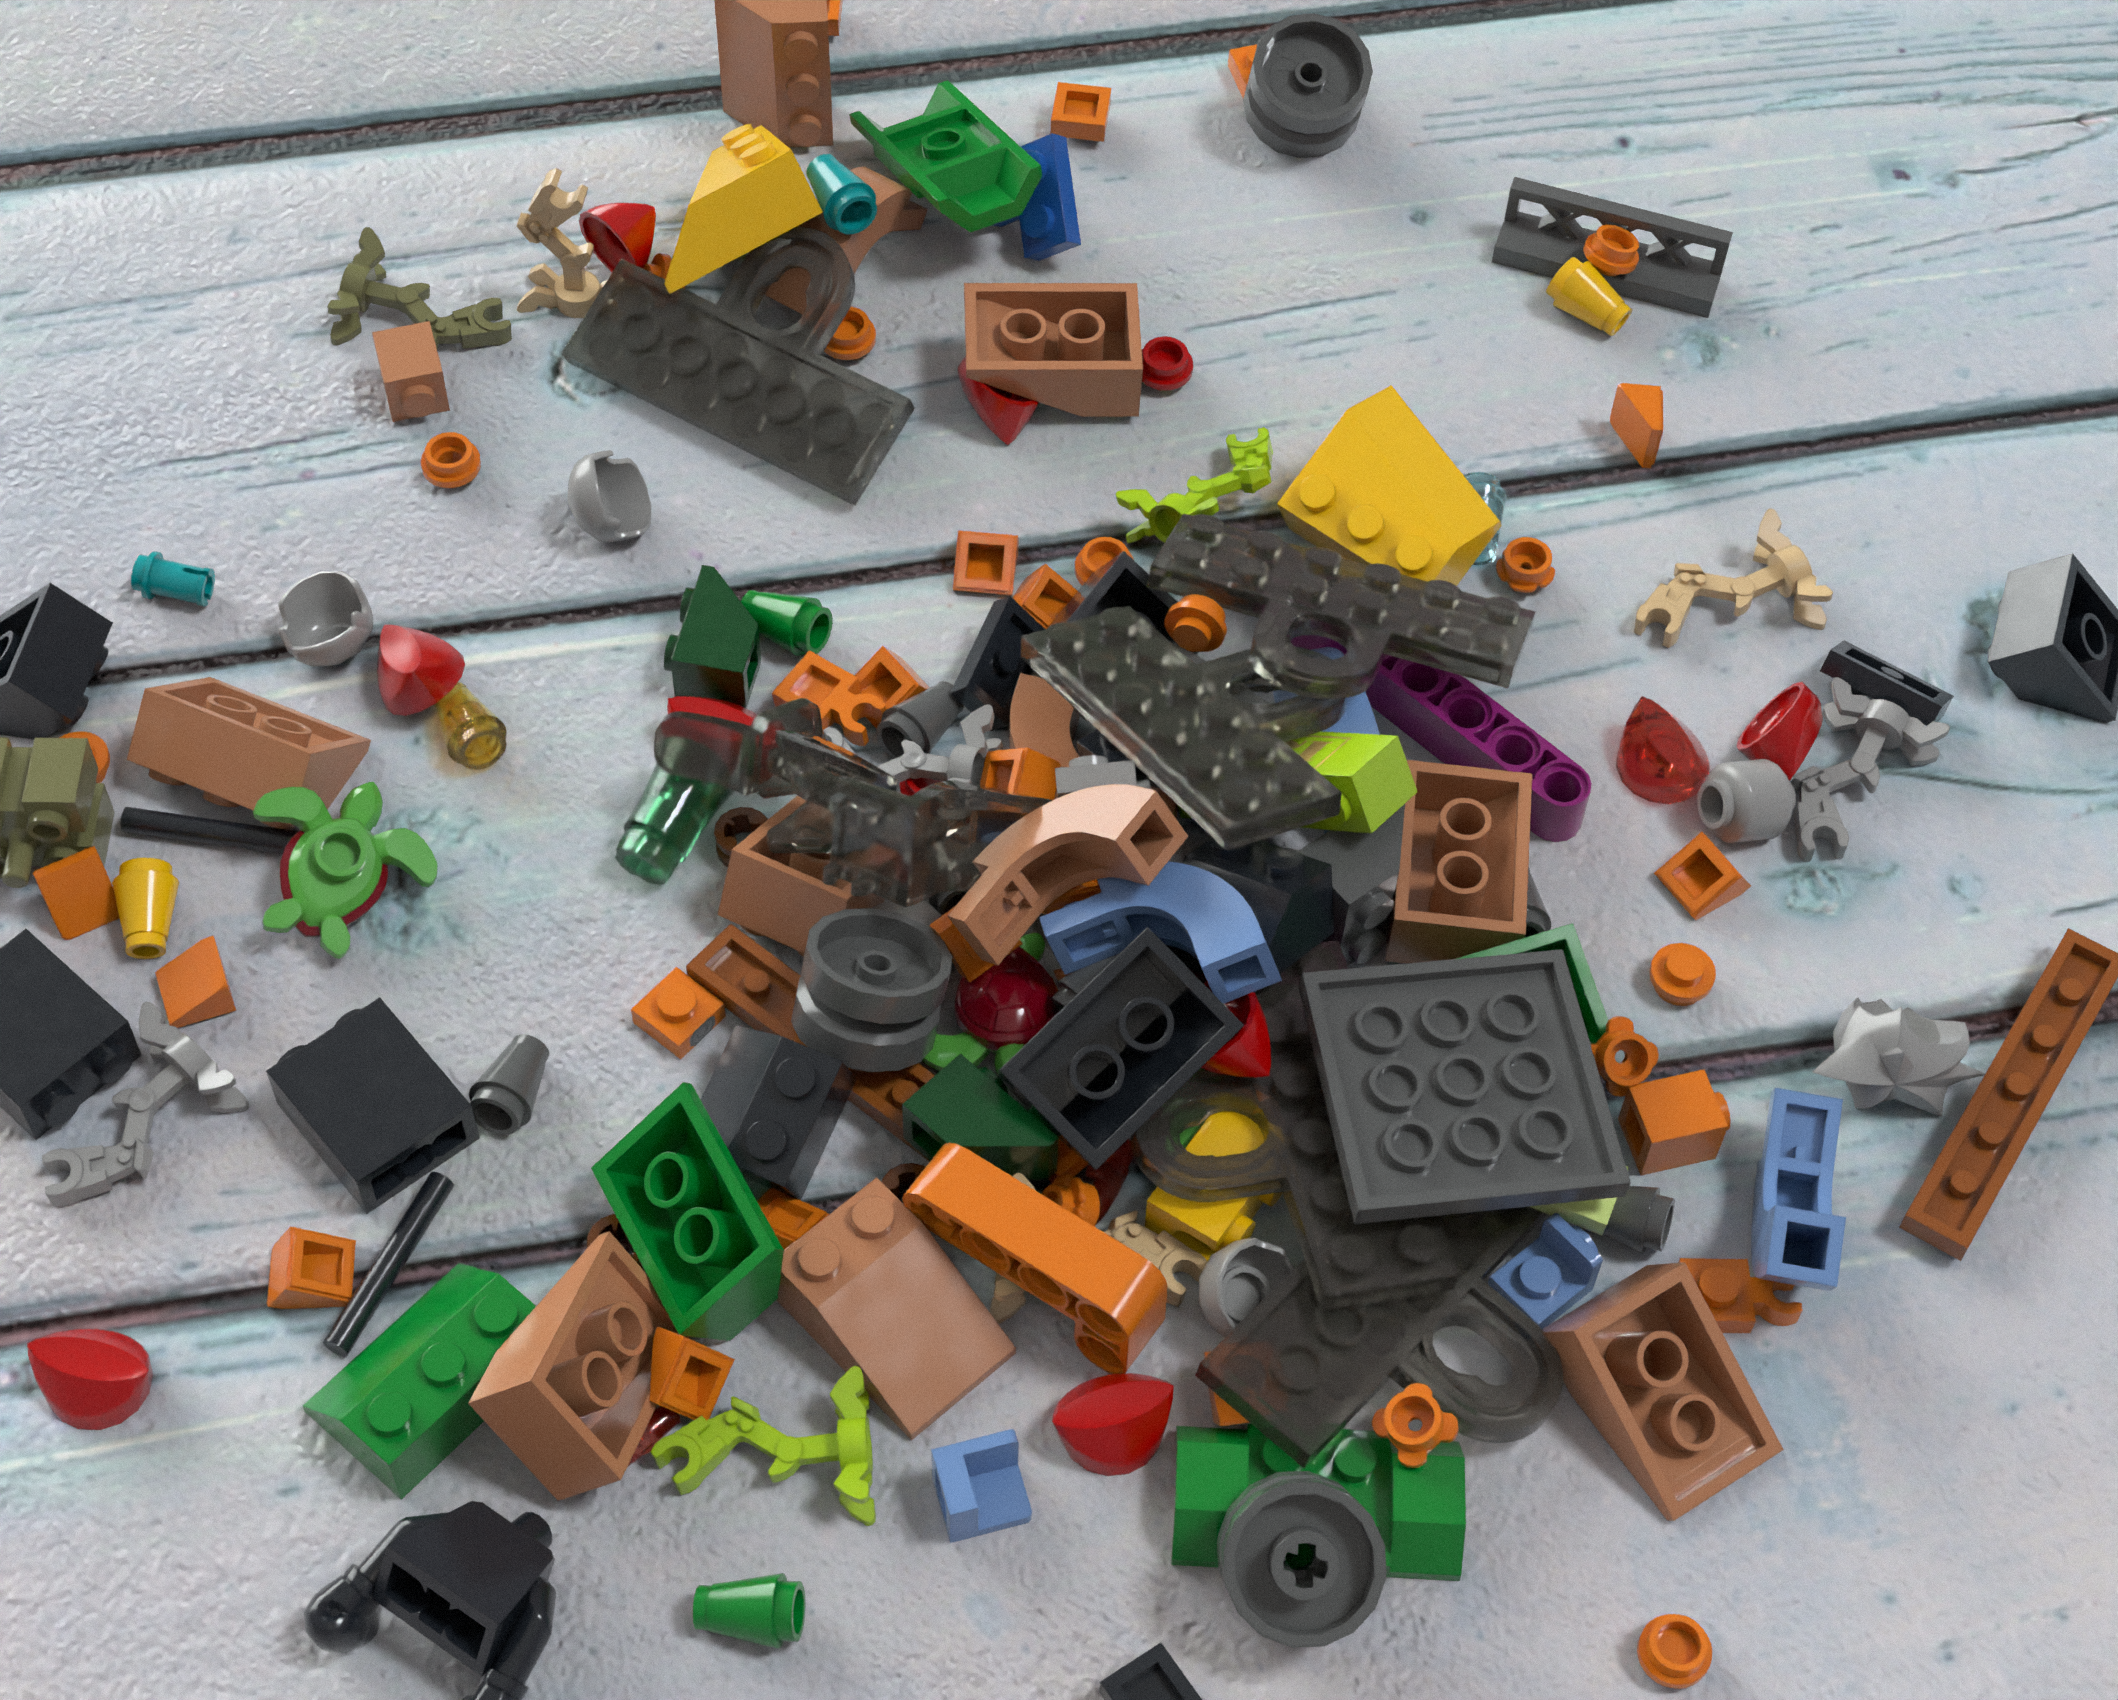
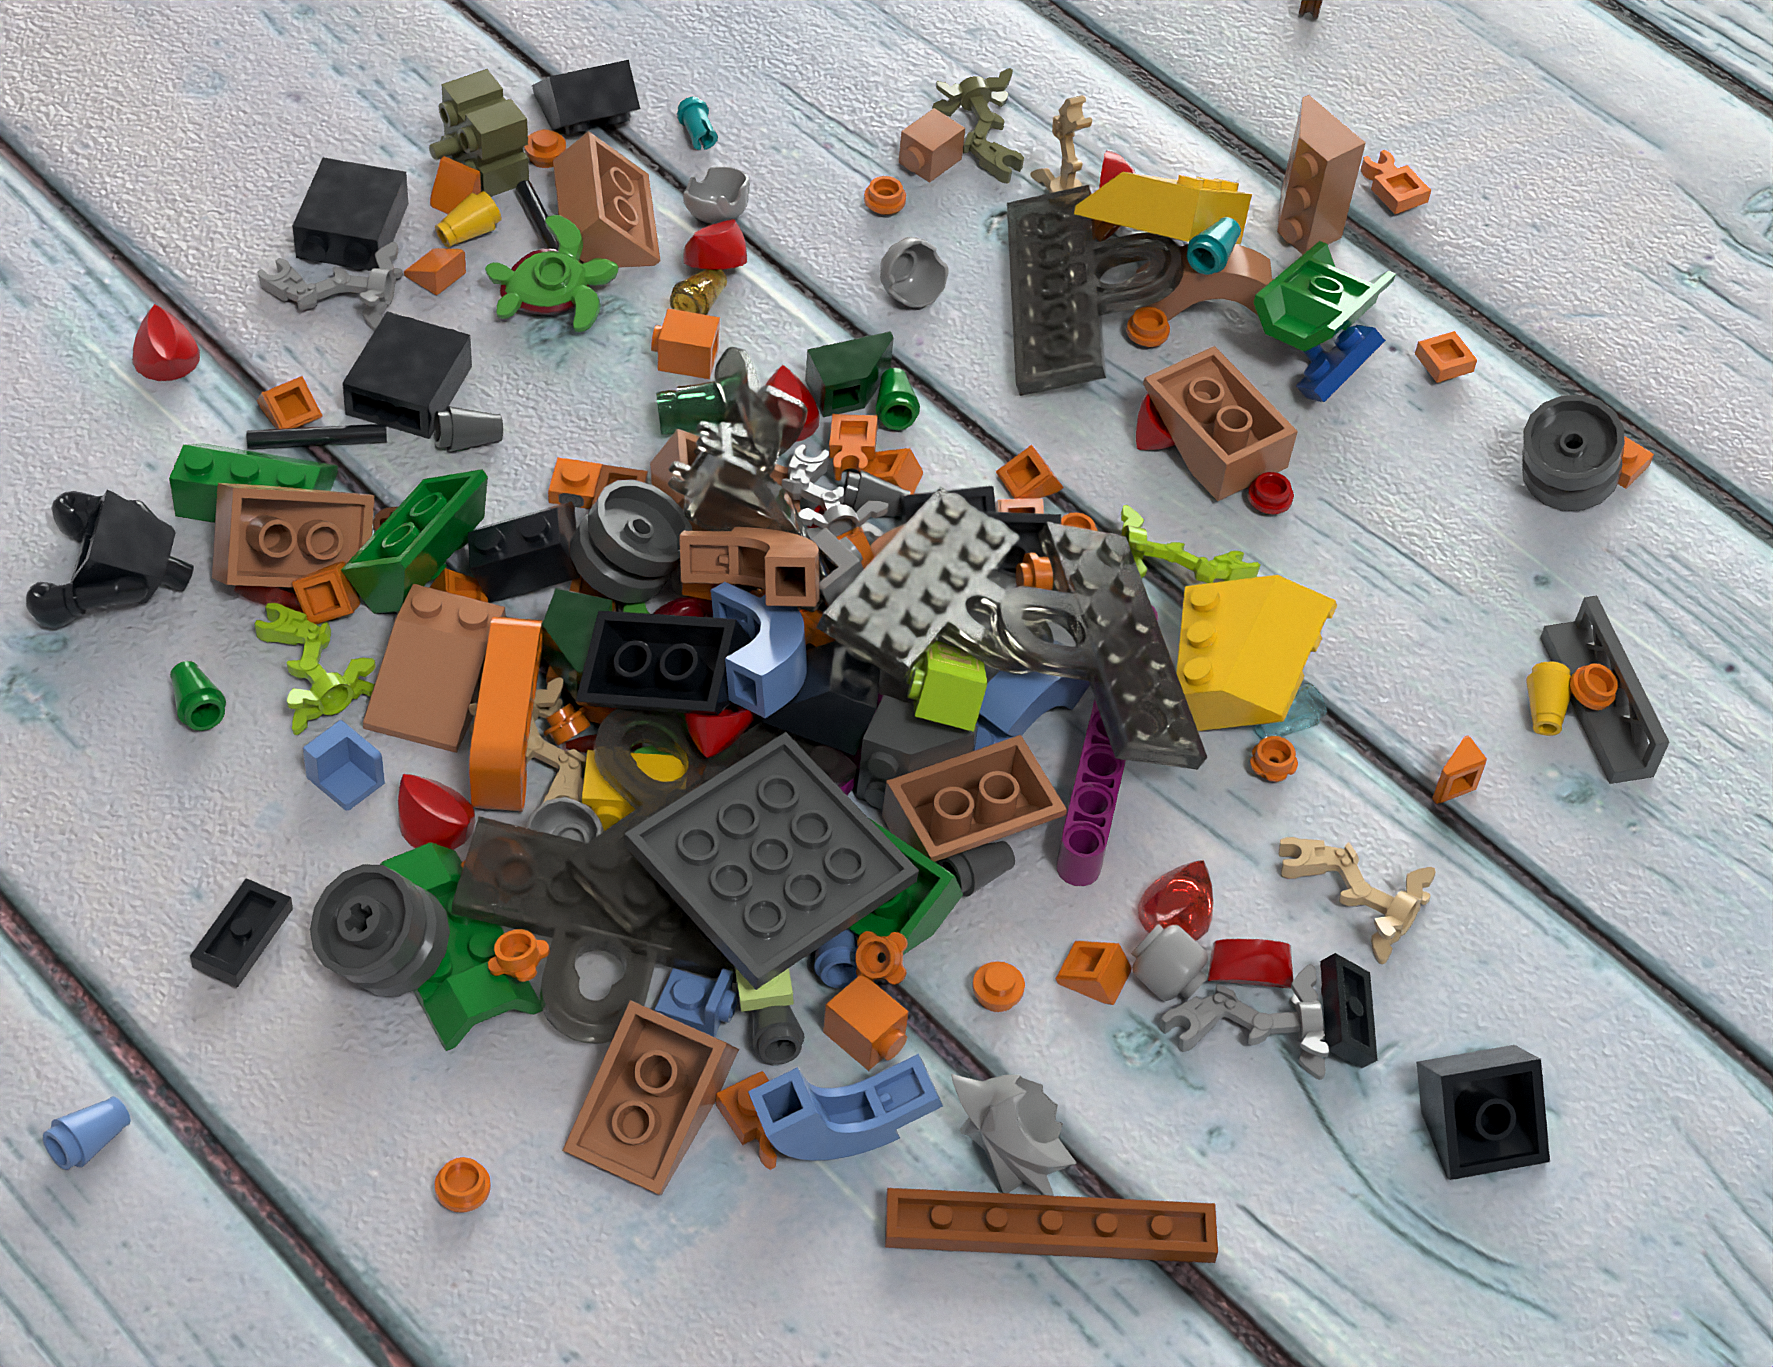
camera: 55 degrees right, 5 degrees down
none -> orange brick [651,308,720,379]

